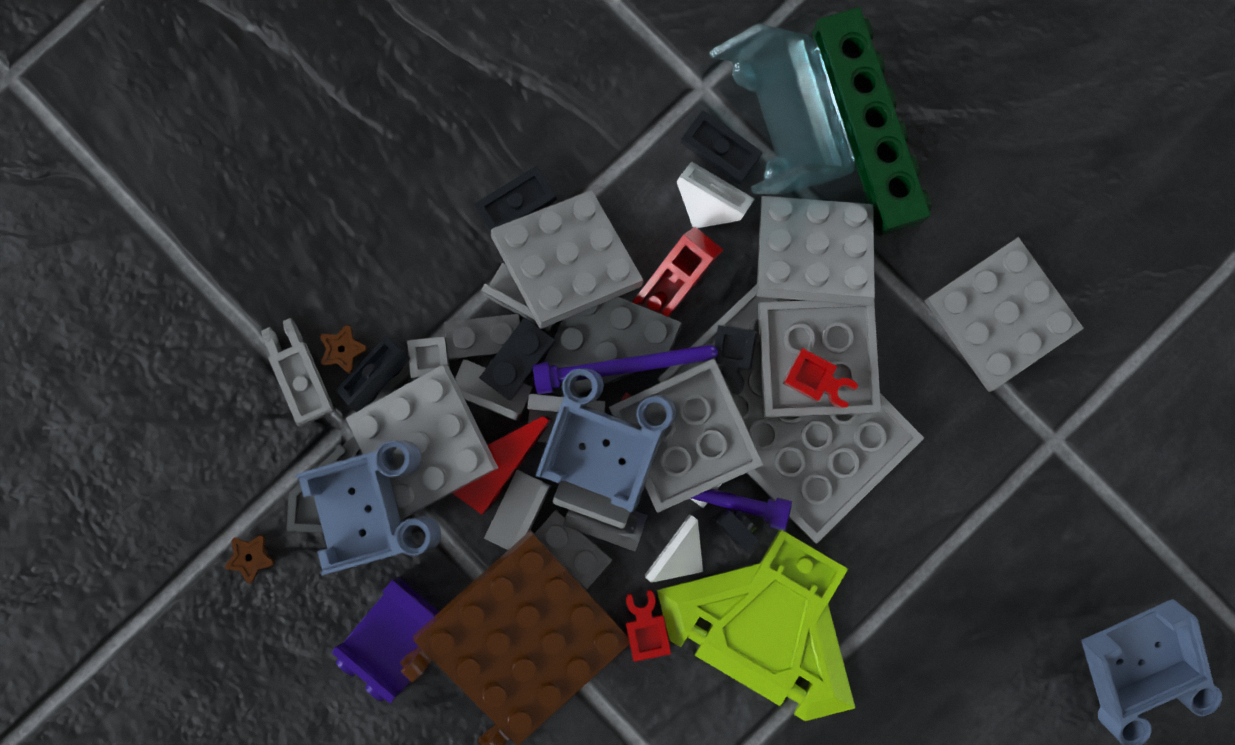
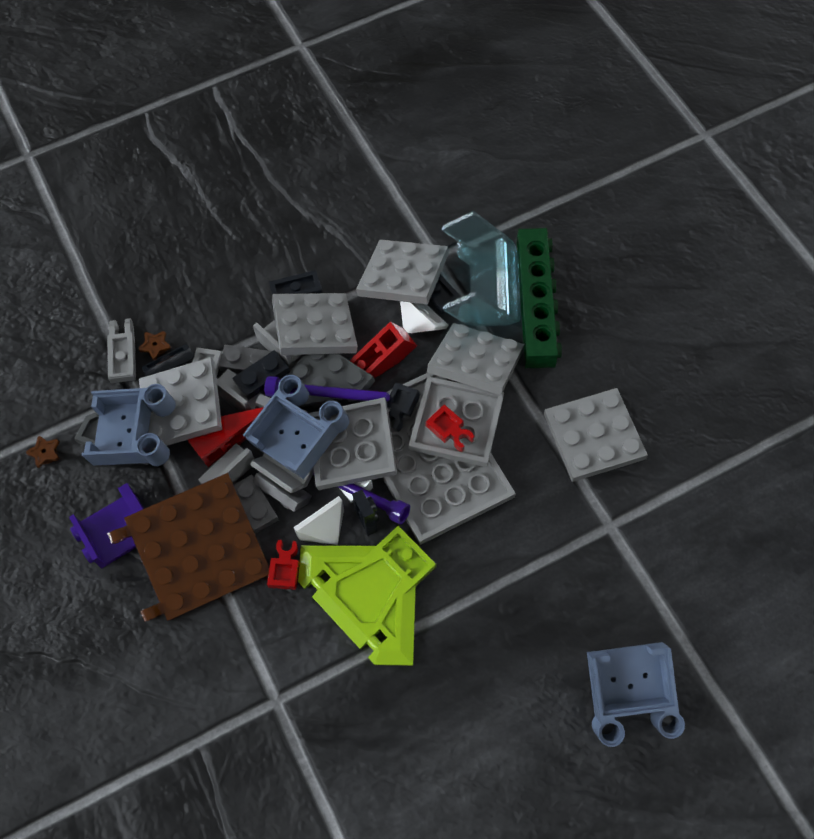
camera: 20 degrees right, 20 degrees down
none -> light grey plate [356,240,449,304]

